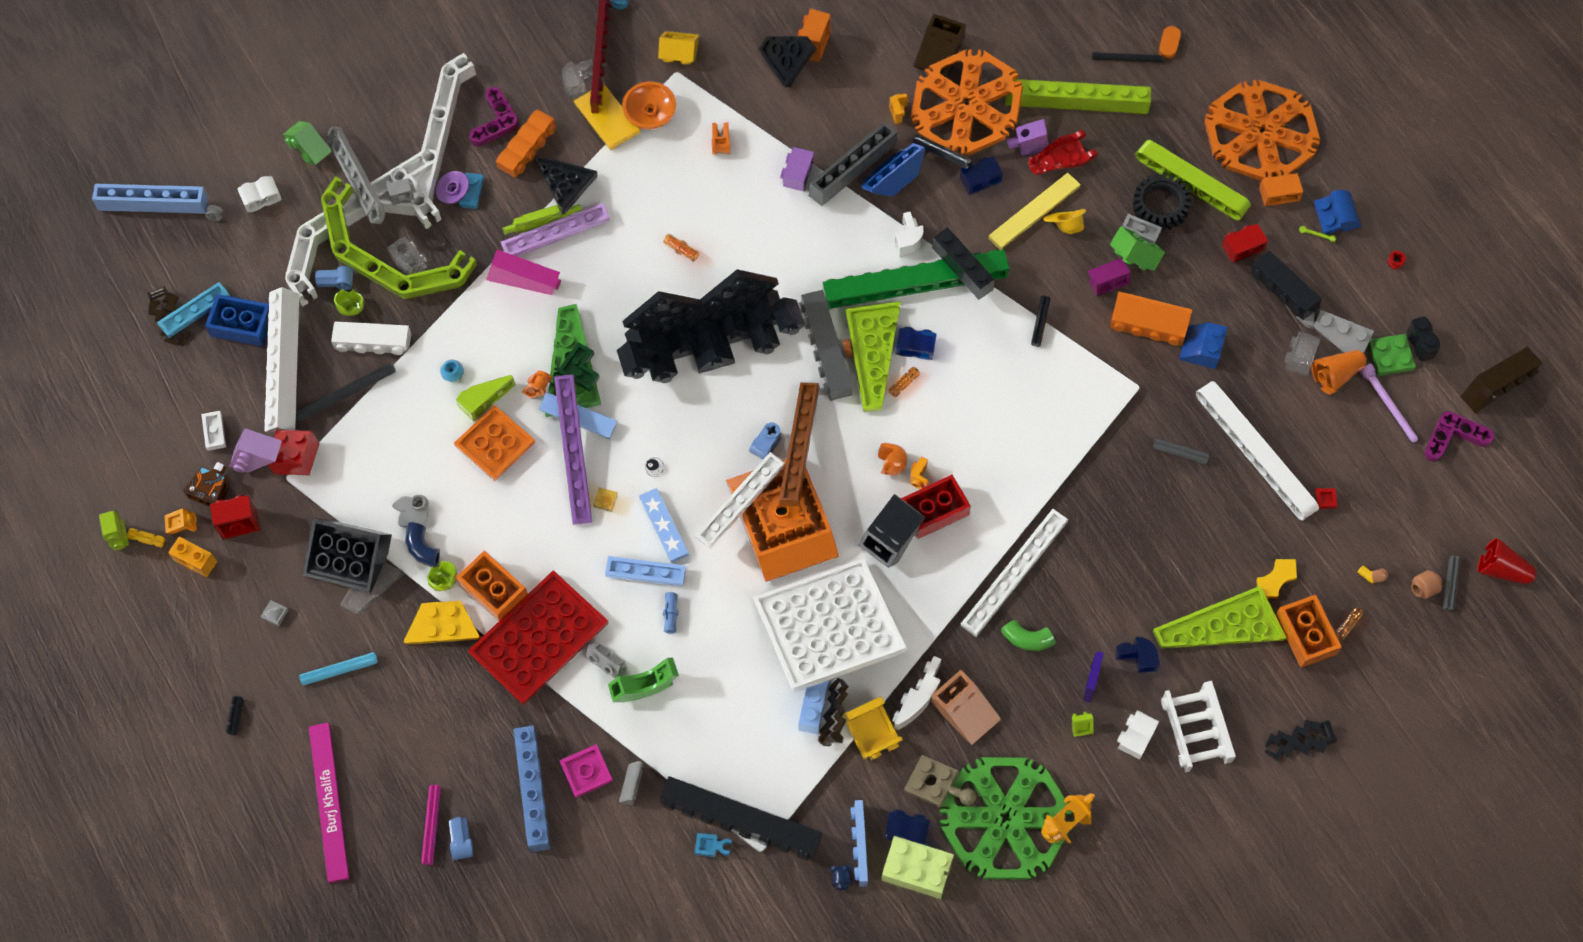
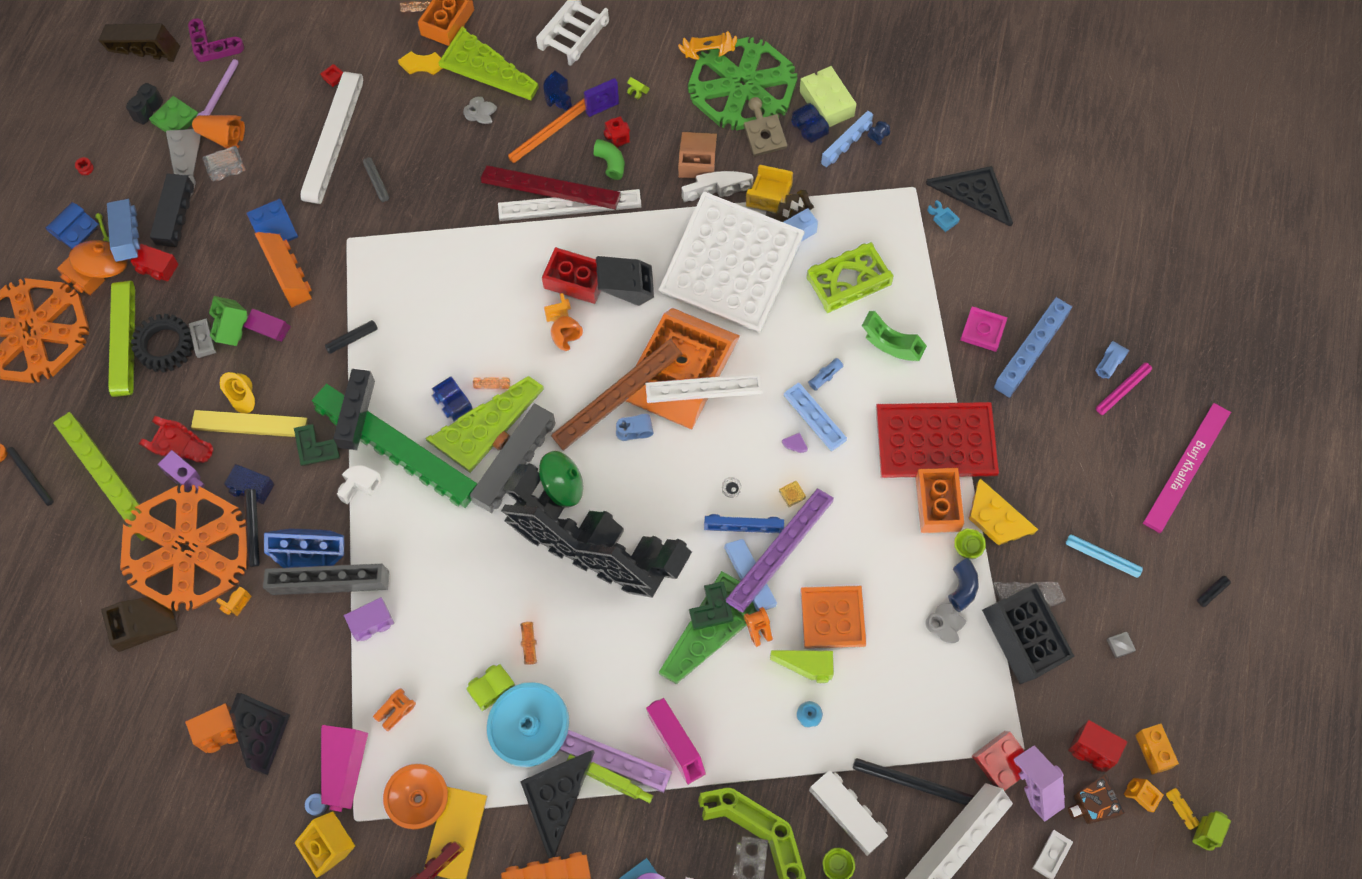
camera: 135 degrees left, 0 degrees up
light grey hinge [585,642,626,678] -> none
light grey slope [619,761,643,806] -> none
light blue tile [639,488,689,563] -> none
black brick [660,776,822,861] -> none
white brick [1117,710,1159,760] -> none
arm [1357,565,1388,583] -> none
none -> orange dish [69,240,128,278]
none -> medium blue brick [107,199,140,262]
none -> dark green plate [294,424,340,466]
none -> light blue tile [305,794,328,816]
none -> dark pink slope [321,725,368,812]
none -> light grey plate [463,97,497,124]
none -> lime brick [466,664,515,711]
none -> dark red plate [481,165,621,210]
none -> medium azure dish [487,683,569,767]
none -> orange axle [508,98,586,163]
none -> green dish [539,451,583,508]
none -> red brick [603,116,630,147]
none -> blue plate [704,514,784,533]
none -> medium lavender tile [782,433,808,453]
none -> lime fence [806,242,894,313]
none -> black tile [926,166,1013,226]

